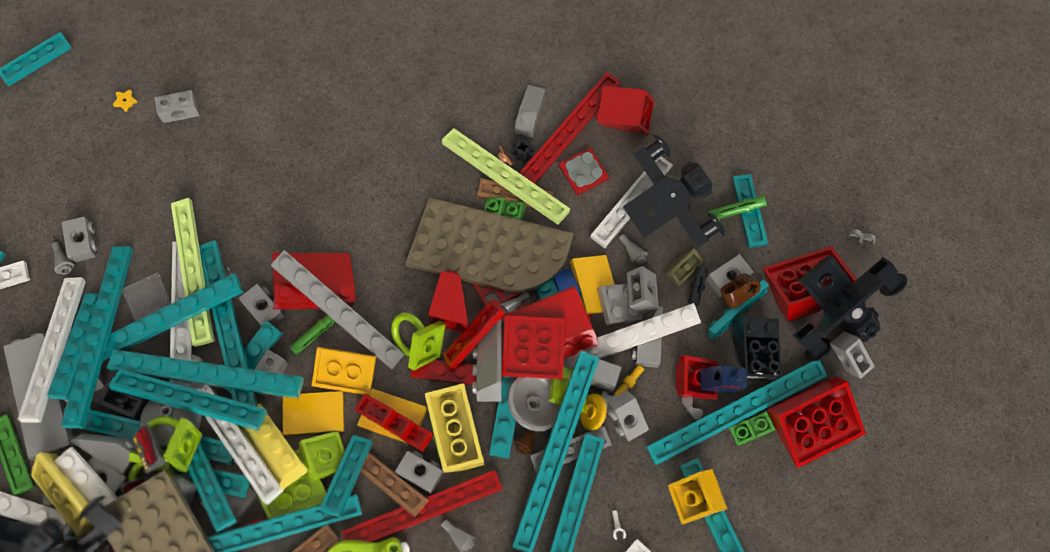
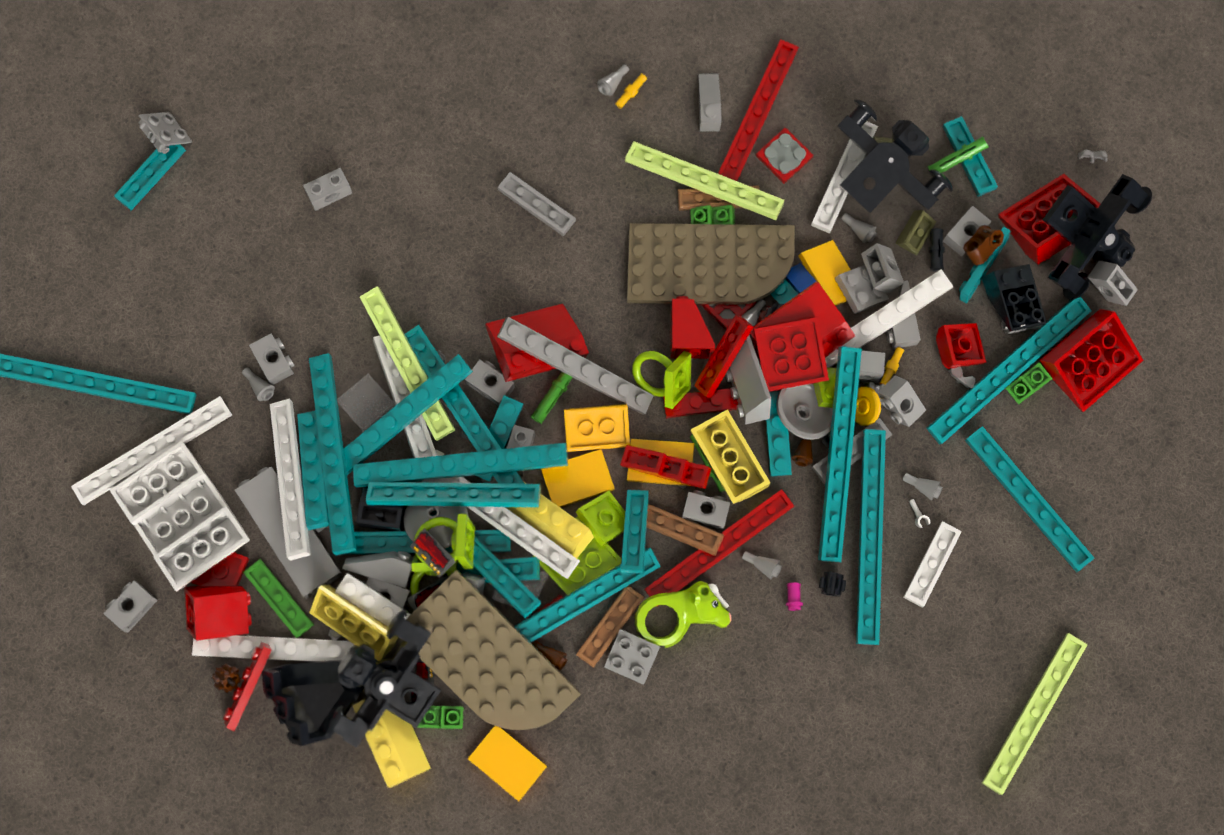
camera: 15 degrees left, 5 degrees up
yellow plate [113,90,137,112] -> none
nougat plate [497,146,514,166] -> none
black gear [511,138,534,163] -> none
red slope [596,86,655,135] -> none
yellow slope [668,469,727,525] -> none
dark blue torso [700,365,747,394] -> none
none -> light grey hinge [139,112,192,154]
none -> light grey plate [498,172,576,236]
none -> light grey cone [598,64,629,96]
none -> yellow bar [615,73,647,109]
none -> light grey cone [903,473,943,501]

